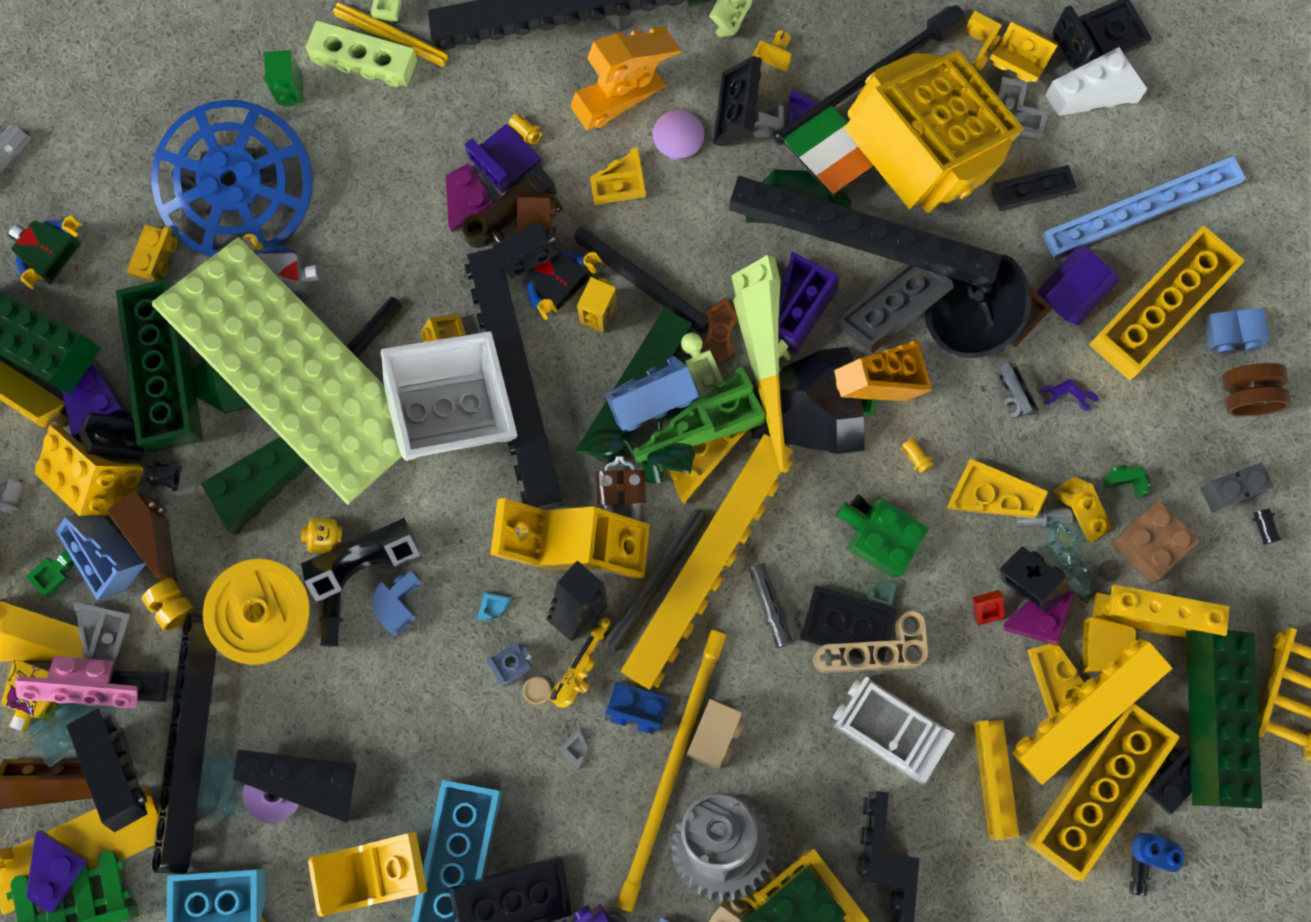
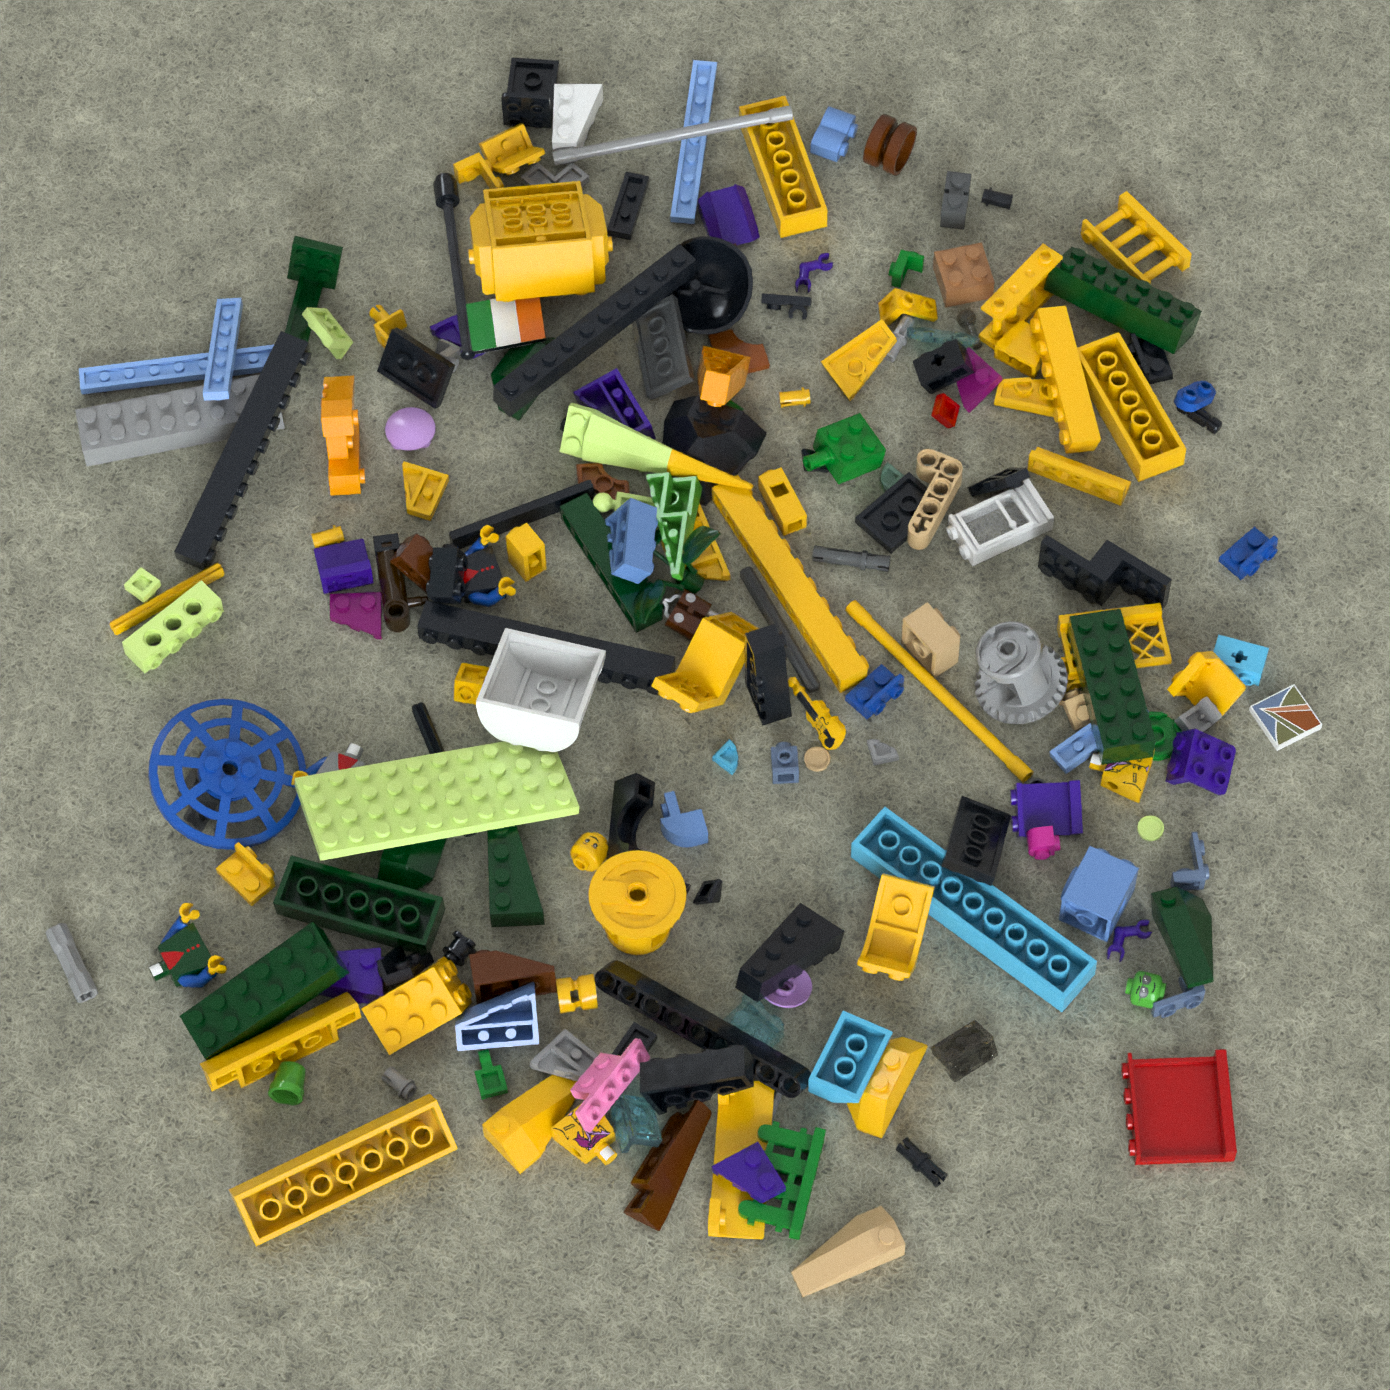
camera: 60 degrees left, 15 degrees down
green brick [264,50,304,107] -> none
none -> light grey piece [553,105,793,166]
none -> black slope [693,879,722,905]
none -> dark orange tile [708,329,770,374]
none -> yellow brick [758,467,807,536]
none -> black wing [967,467,1030,496]

